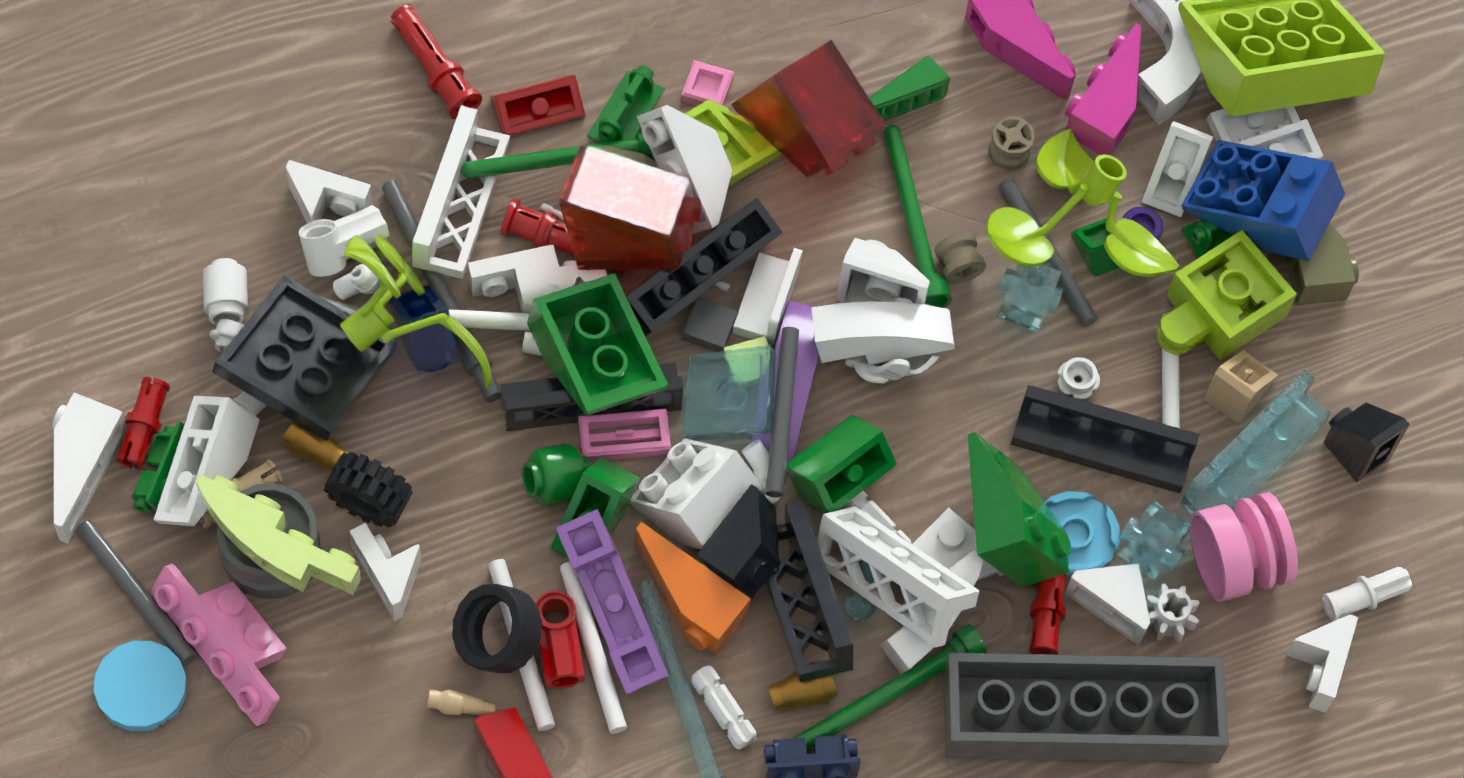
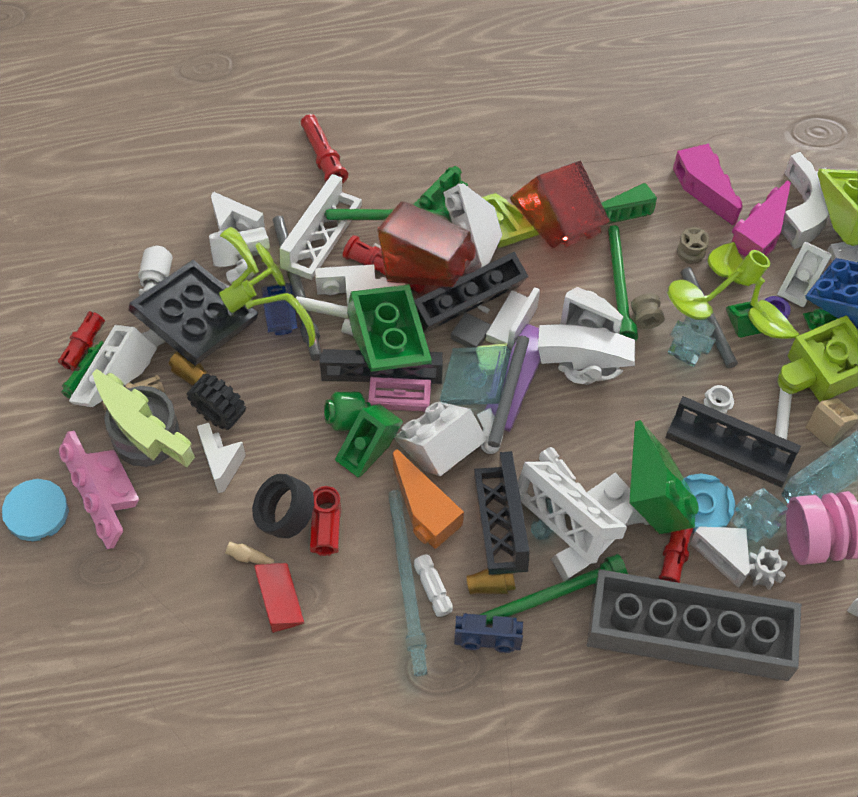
camera: 15 degrees right, 5 degrees down
white slope [52,393,127,544] -> none
dark grey bar [76,520,197,666] -> none
white bar [488,559,555,732] -> none
red slope [490,75,586,136] -> none
medium lavender slope [556,509,669,695] -> none
white bar [559,562,627,734] -> none
bright pink tile [681,60,734,107] -> none
black slope [697,484,779,598] -> none
green brick [786,415,897,513] -> none

